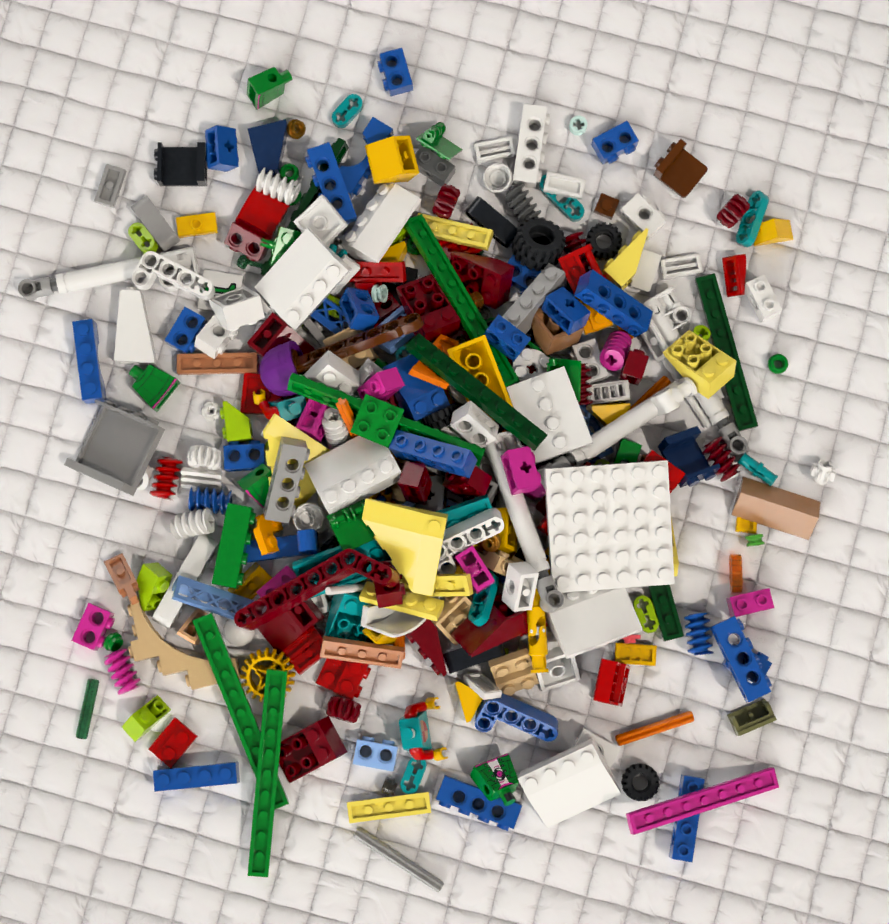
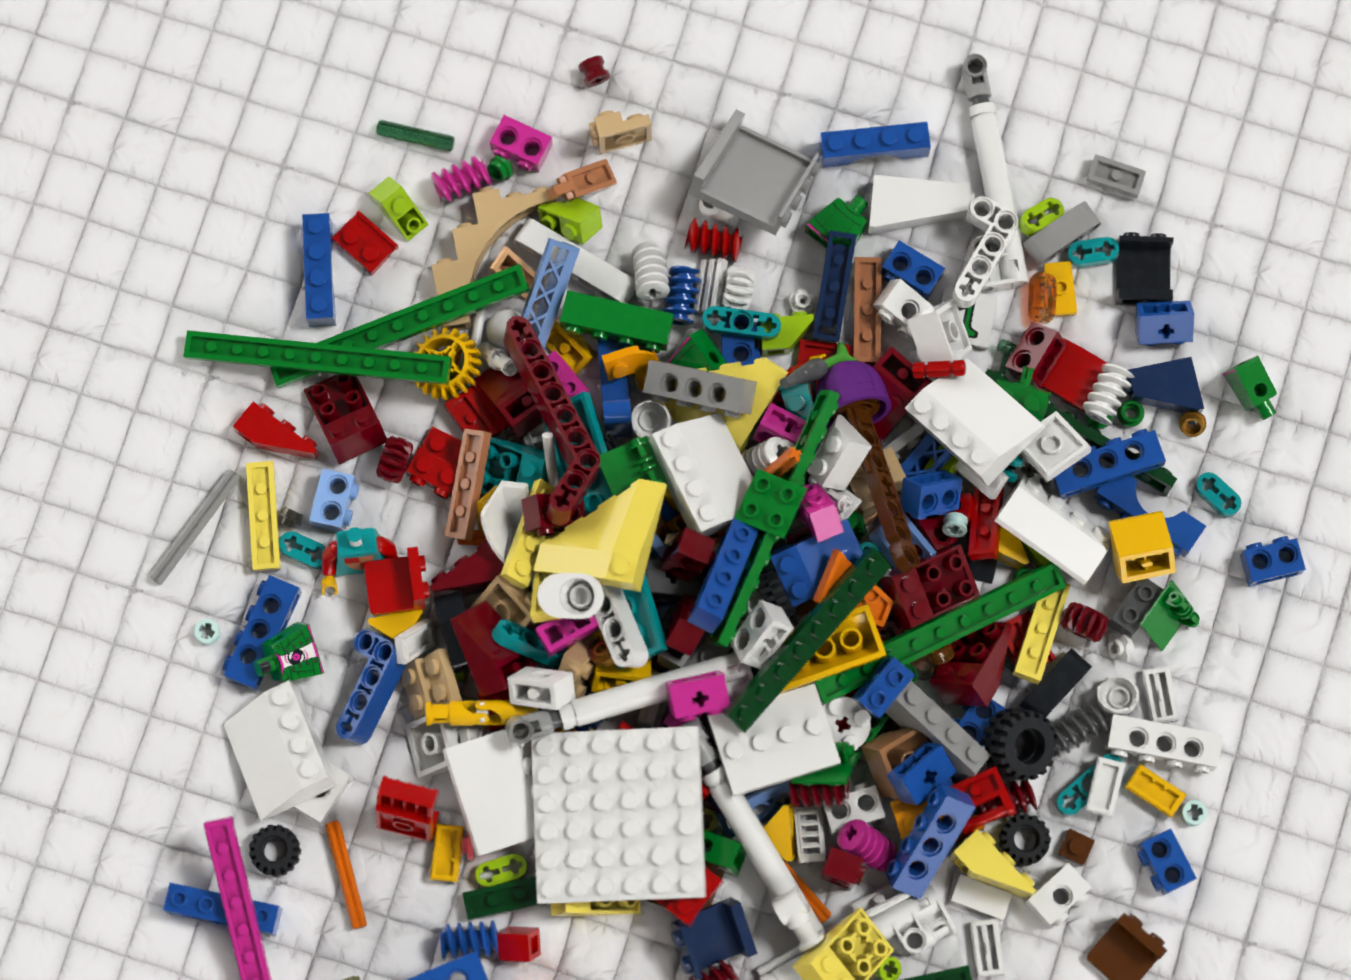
camera: 90 degrees right, 5 degrees down
none -> light aqua bush [194,619,221,645]
none -> red slope [233,401,320,459]
none -> red bracket [364,547,430,615]
none -> white pin [478,342,518,376]
none -> red panel [497,926,541,962]
none -> white piece [537,573,604,619]
none -> dark red wheel [578,56,610,87]
none -> tan plate [589,110,652,154]
none -> teal beam [702,306,781,340]
none -> dark grey piece [780,341,858,389]
none -> dark blue piece [812,230,857,342]
none -> red axle [912,360,966,379]
none -> clear orange beam [1028,271,1057,324]
none -> teal beam [1068,237,1119,268]
none -> white plate [1108,632,1134,662]
none -> yellow plate [1124,764,1187,819]

